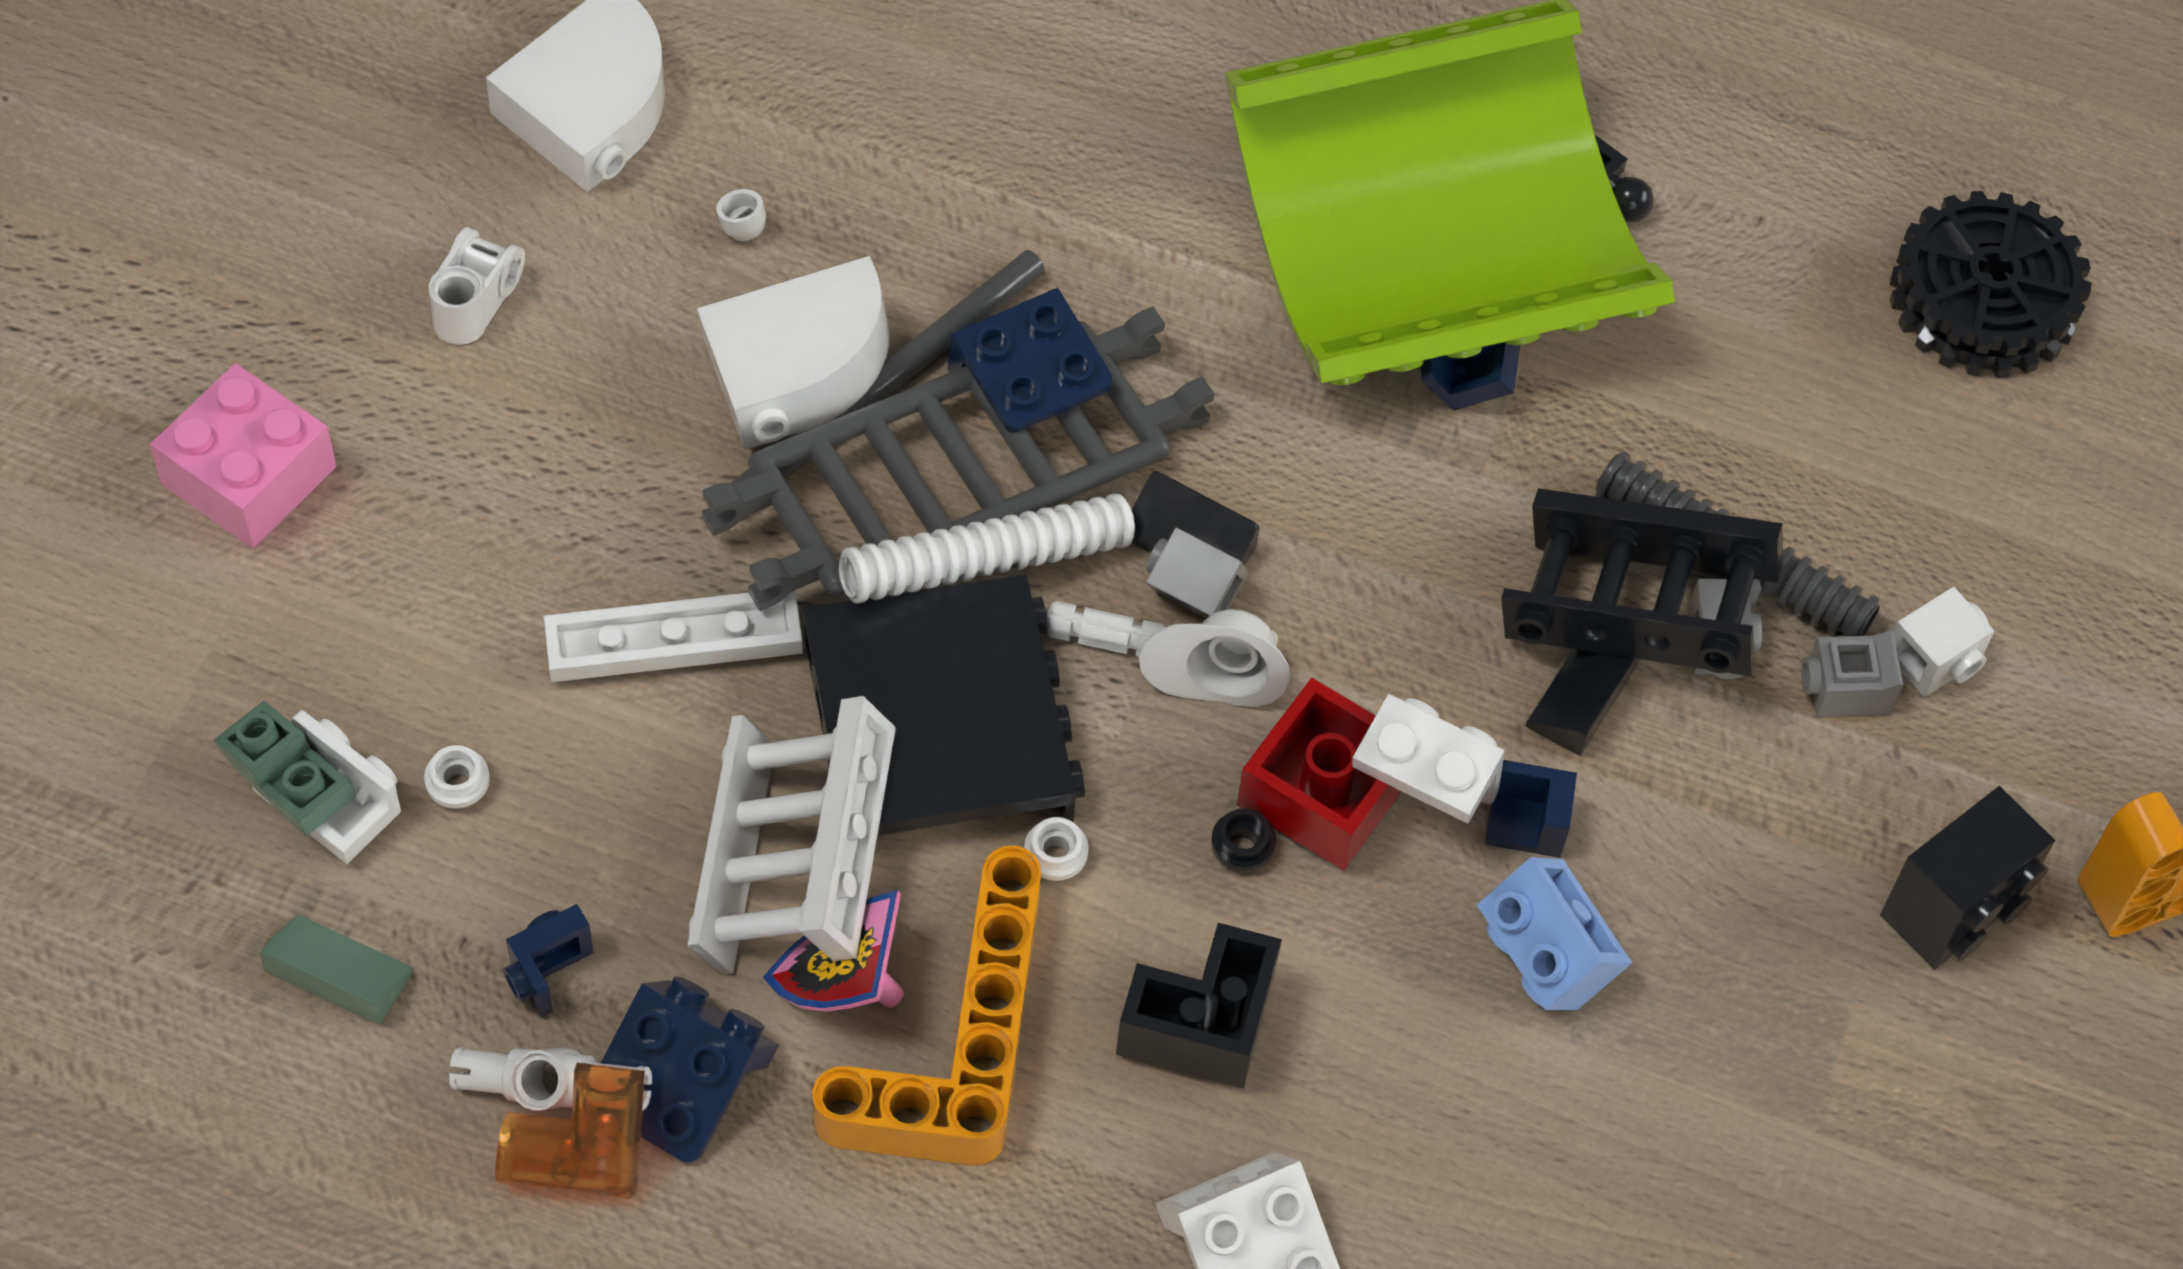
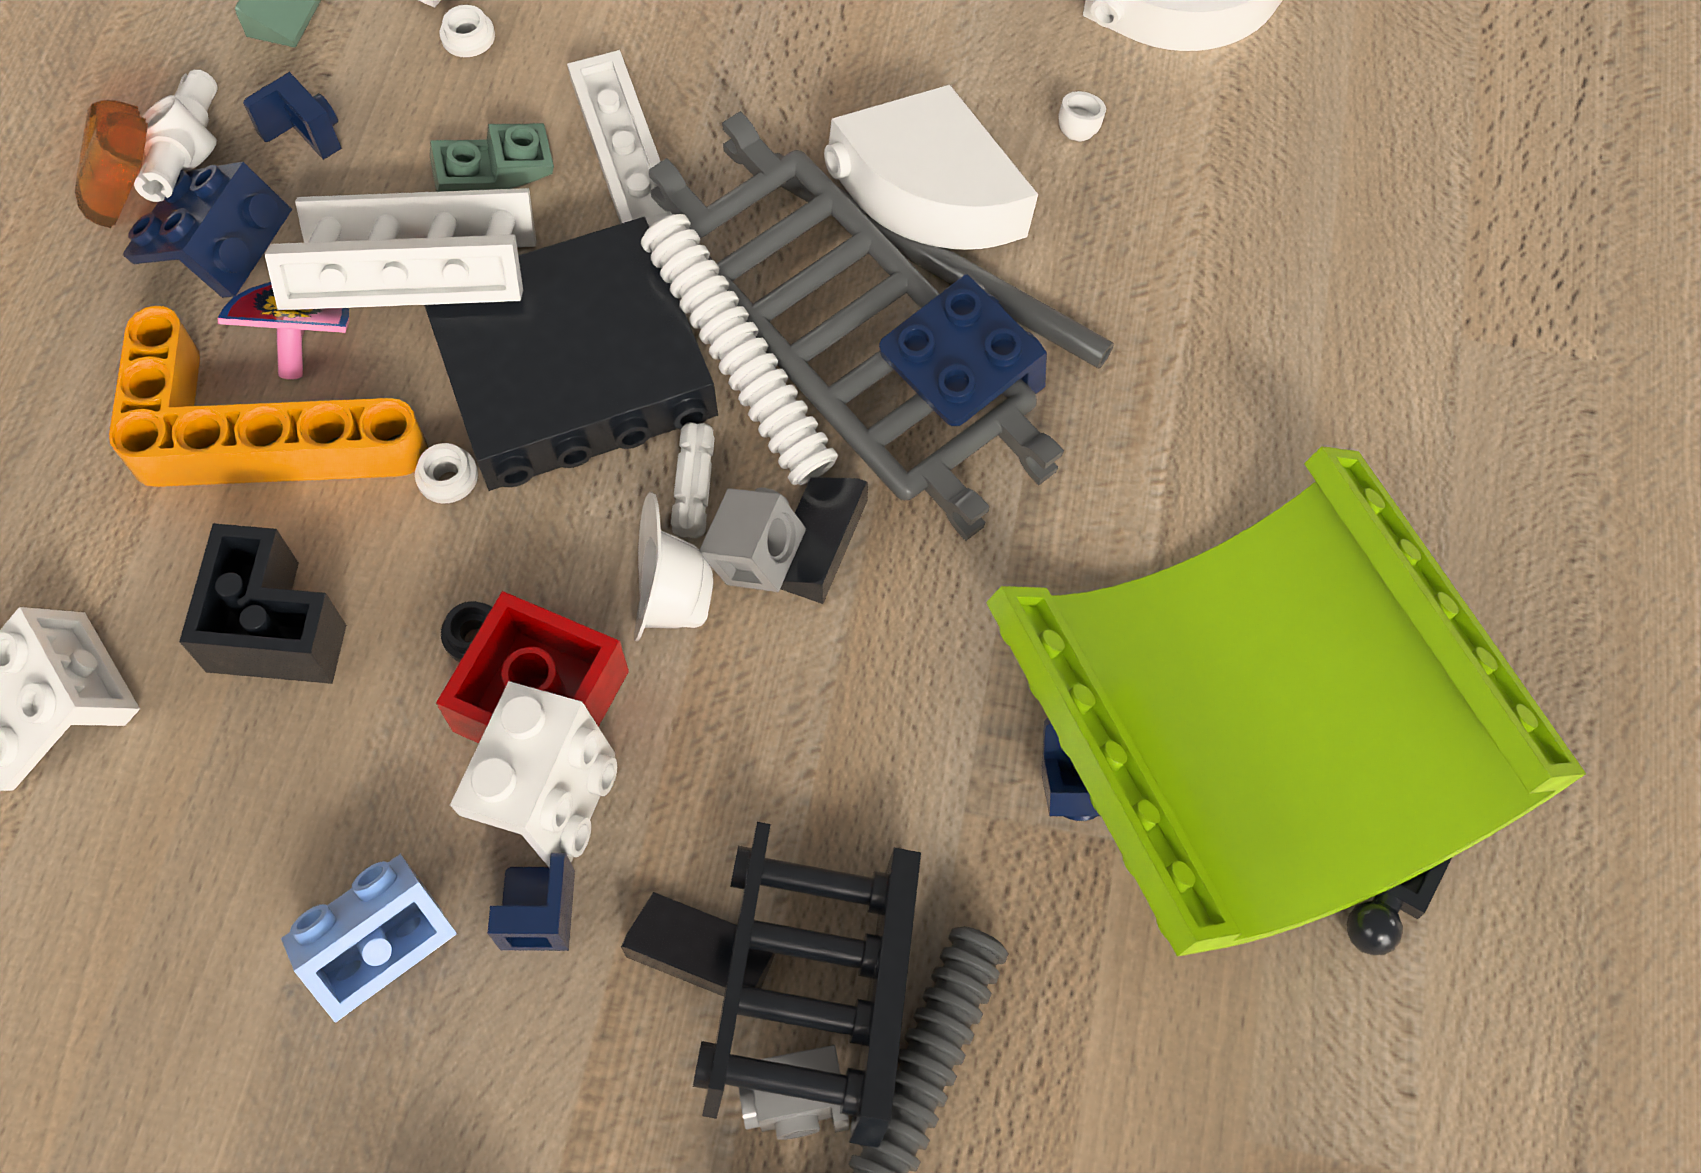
camera: 85 degrees right, 5 degrees up
none -> sand green slope [429,123,554,192]

